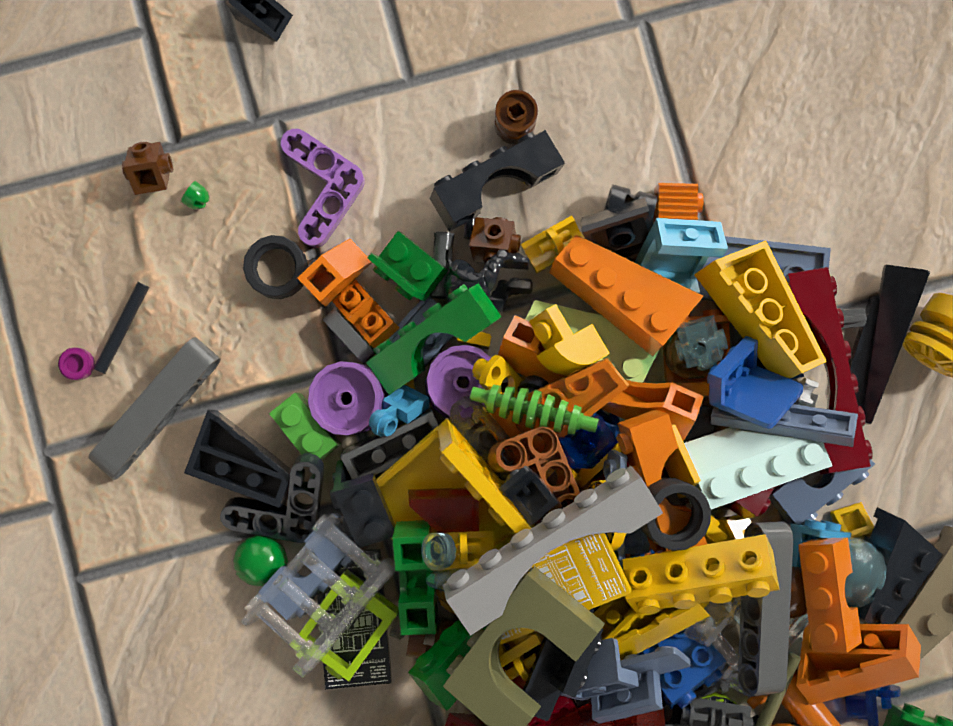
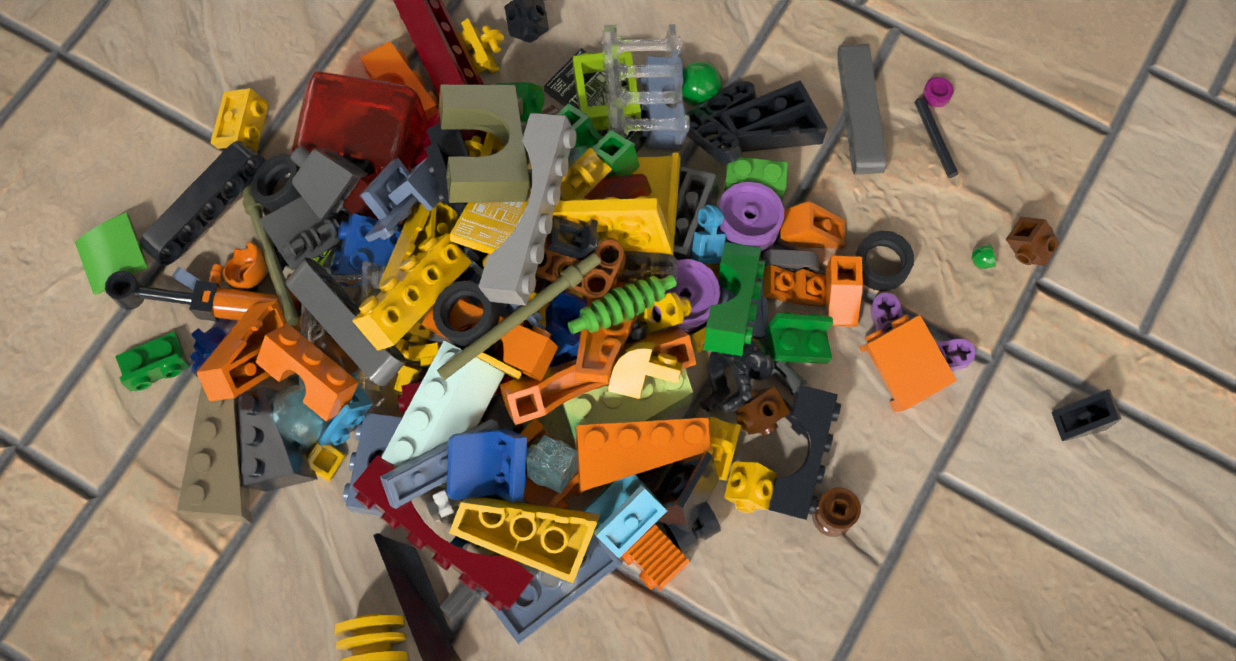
camera: 135 degrees right, 15 degrees down
black bracket [330,460,395,548] -> none
clear light blue tile [421,532,456,570] -> none
none -> olive bar [436,252,601,381]
none -> yellow brick [724,462,777,513]
none -> orange slope [780,201,846,249]
none -> orange panel [859,314,957,413]

